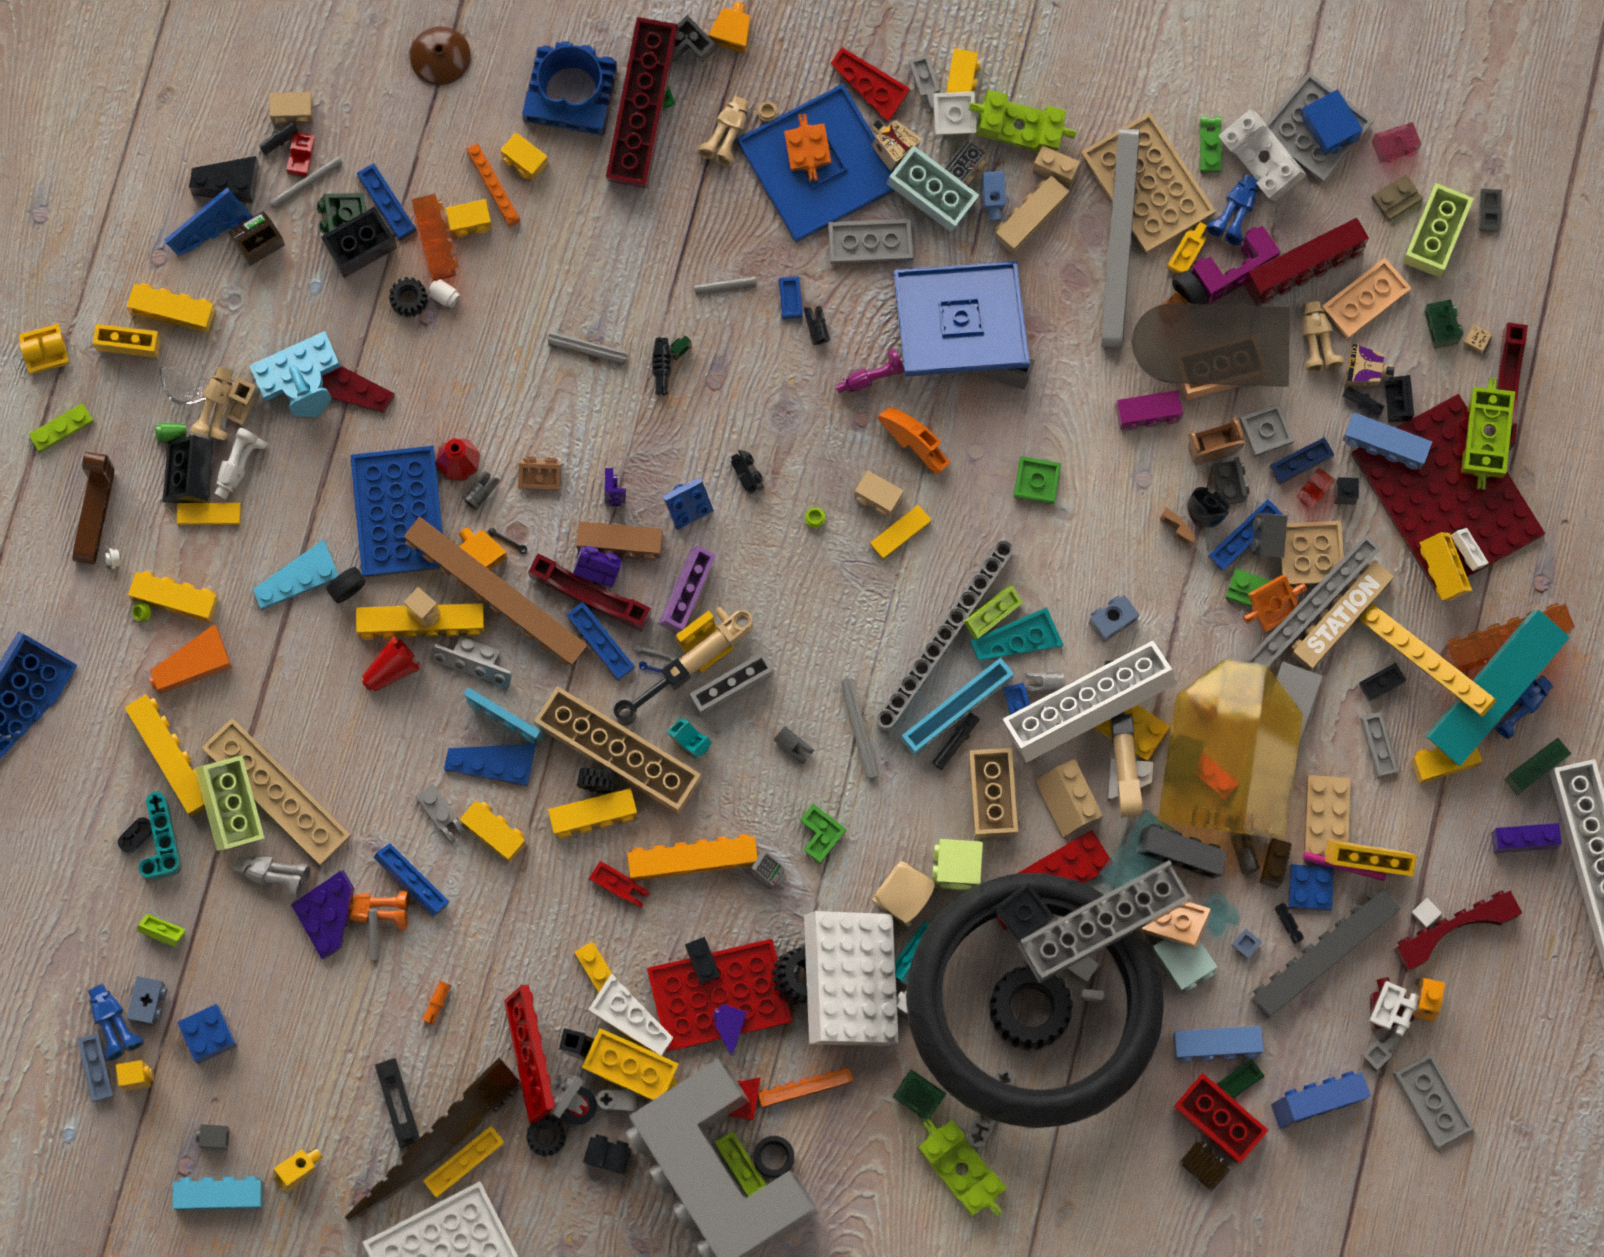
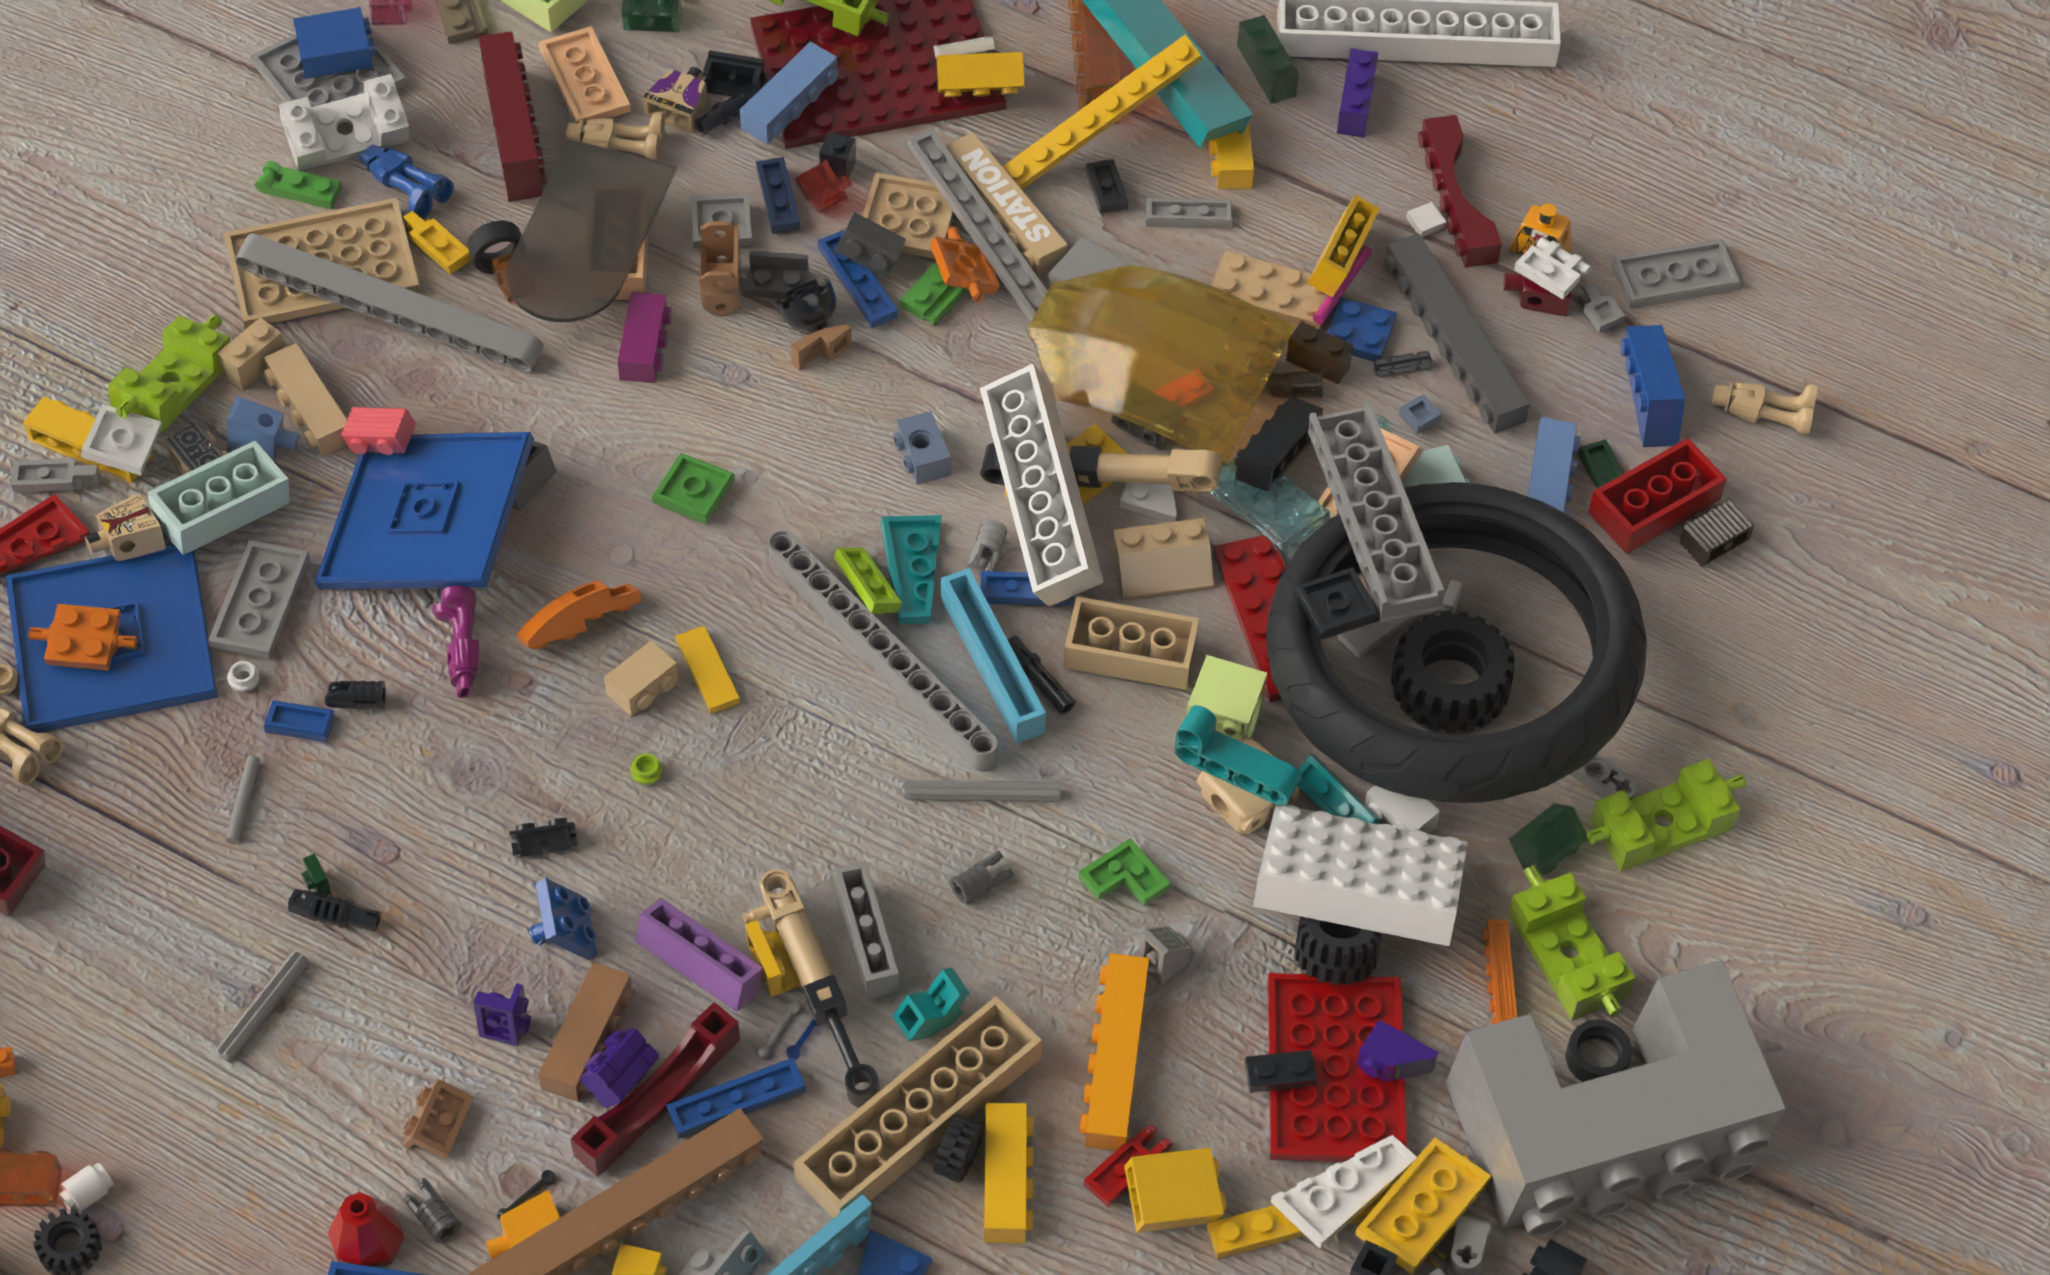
camera: 75 degrees left, 20 degrees down
magenta plate [1191,225,1281,306] -> none
none -> white plate [227,661,260,692]
none -> coral brick [341,407,416,455]
none -> yellow brick [1124,1147,1226,1233]
none -> teal beam [1174,705,1302,806]
none -> lime brick [1508,865,1635,1021]
none -> tan piece [1711,382,1818,435]

